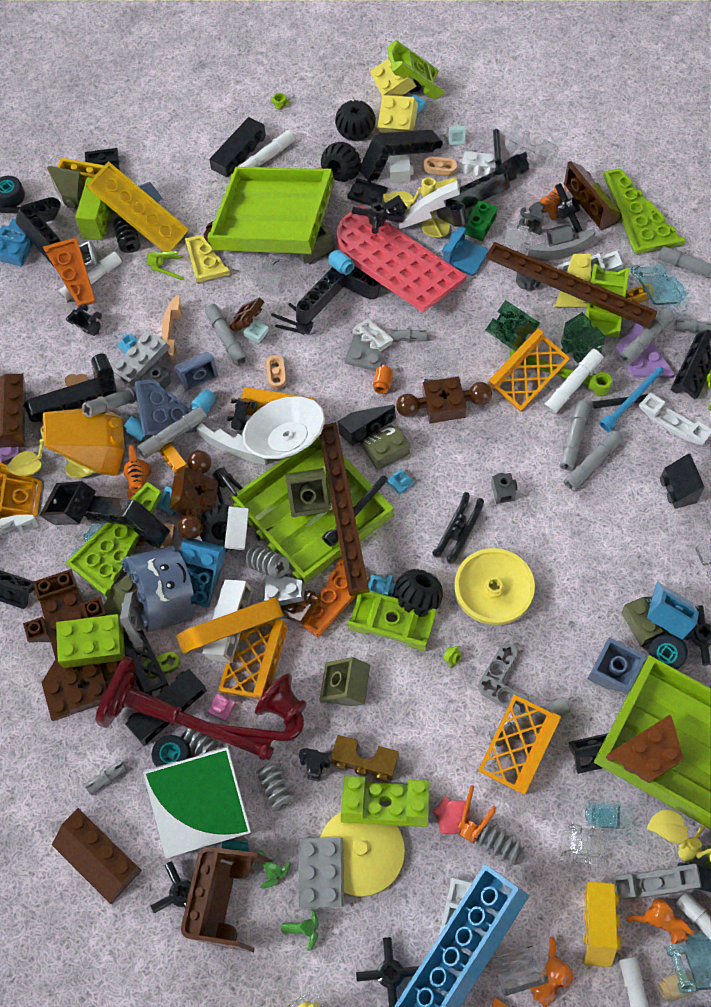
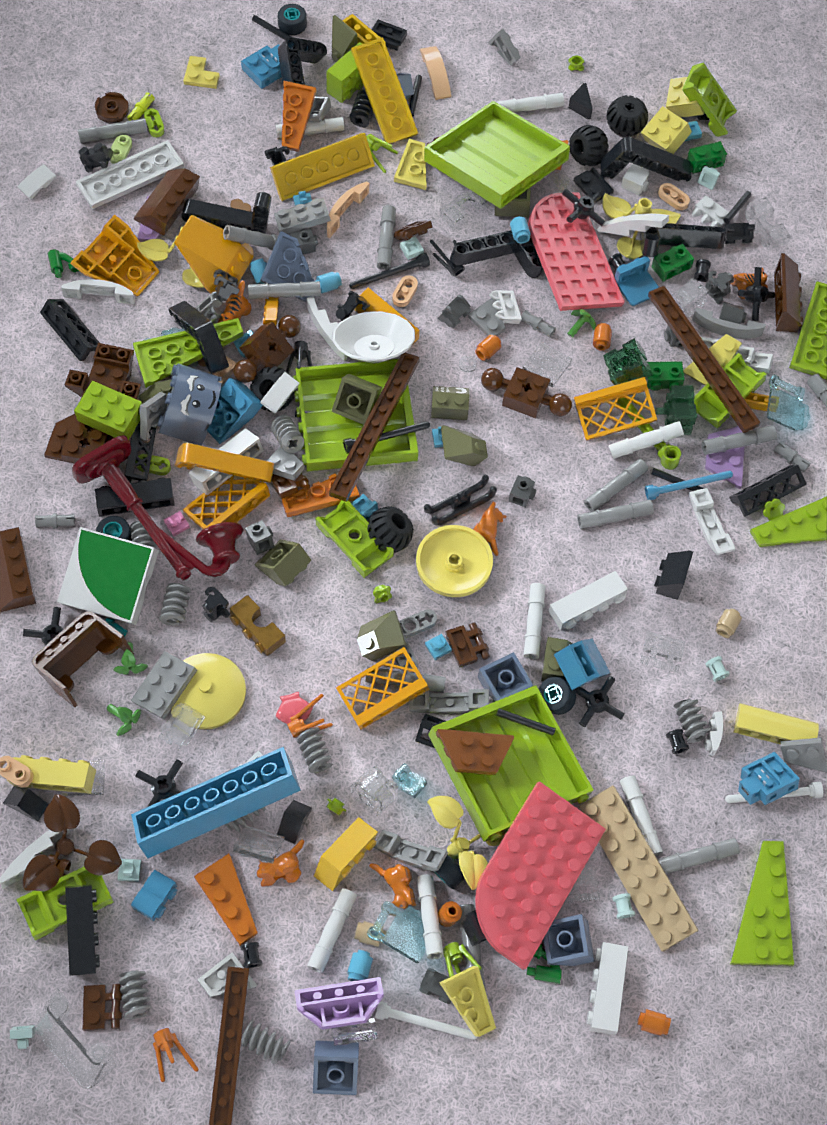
camera: 25 degrees right, 0 degrees up
black window [40,481,96,525] -> none
sand blue slope [174,351,218,391] -> none
black brick [209,117,266,177] -> none
black slope [337,404,396,446] -> none
lime piece [341,776,429,827] -> none
black plate [384,195,407,215] -> none
none -> clear brick [159,702,205,751]
none -> light grey piece [196,292,223,323]
none -> black piece [213,269,239,302]
none -> dark grey brick [245,520,274,555]
none -> yellow plate [270,133,375,201]
none -> black slope [276,800,312,844]
none -> lime plate [326,798,346,816]
none -> black piece [349,253,430,289]
none -> olive slope [357,610,407,661]
none -> black bar [409,75,422,117]
none -> light grey slope [409,689,489,714]
none -> light nougat slope [420,46,451,100]
none -> medium azure tile [425,634,452,660]
none -> dark grey piece [437,295,472,329]
none -> olive slope [441,425,488,466]
none -> reddish brown plate [445,622,490,668]
none -> orange animal [473,501,507,556]
none -> light grey wing [488,29,521,65]
none -> black bar [496,708,556,736]
none -> white piece [523,583,546,660]
none -> white brick [548,571,628,630]
none -> bright green plant [567,309,597,338]
none -> black slope [568,83,593,119]
none -> orange brick [593,323,612,351]
none -> black bush [608,253,626,273]
none -> green brick [644,361,684,391]
none -> green brick [687,141,727,174]
none -> black bush [694,259,711,282]

